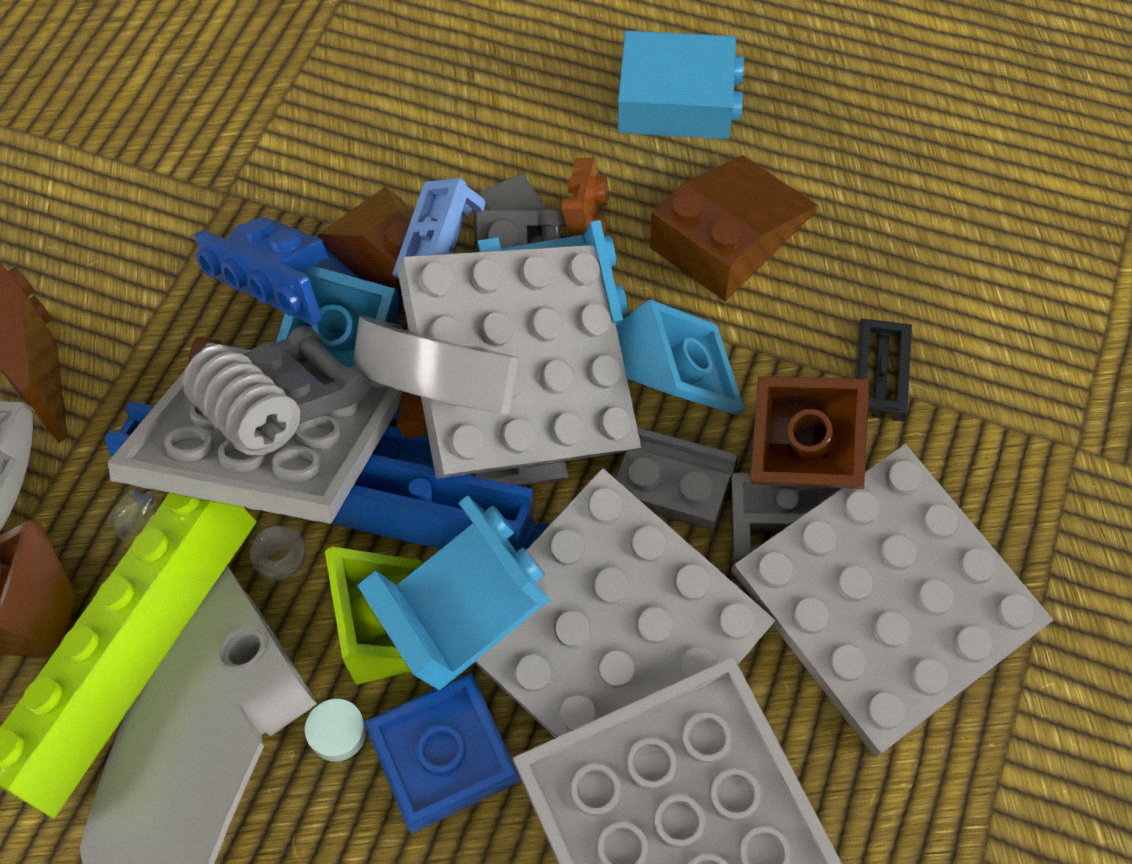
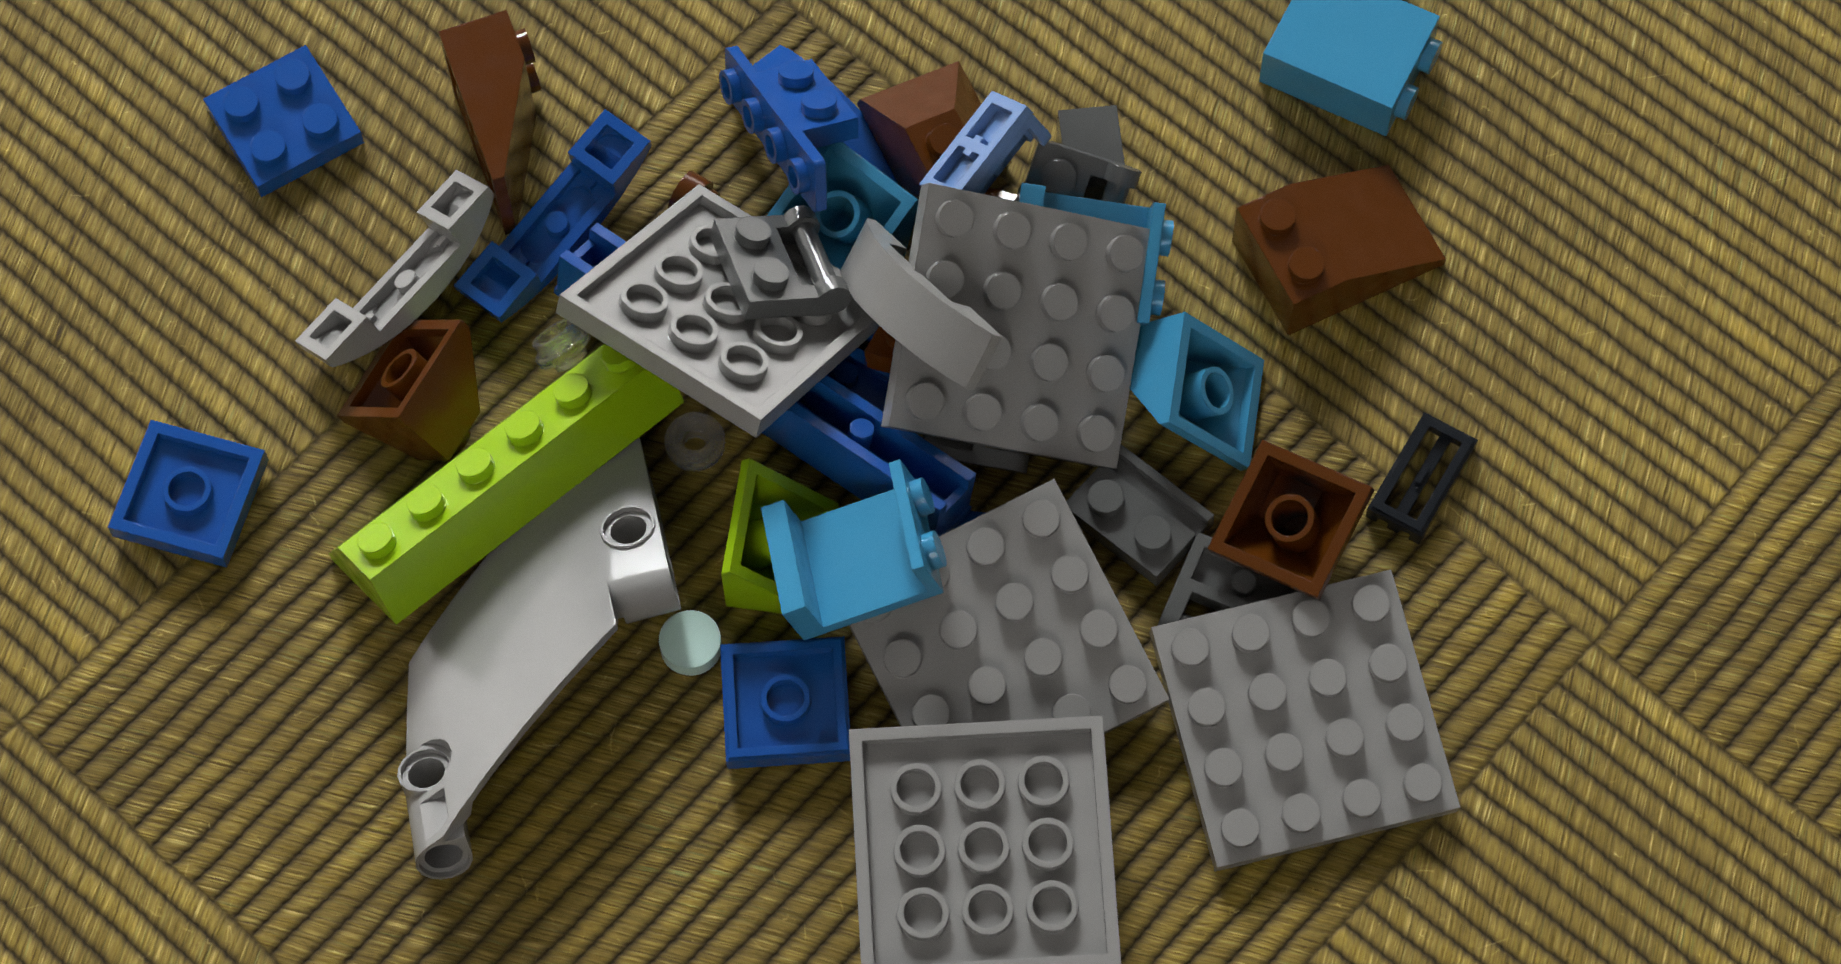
camera: 20 degrees right, 5 degrees up
light grey piece [182,344,300,455] -> none
dark orange wing [562,157,609,237] -> none
none -> blue slope [454,109,652,323]

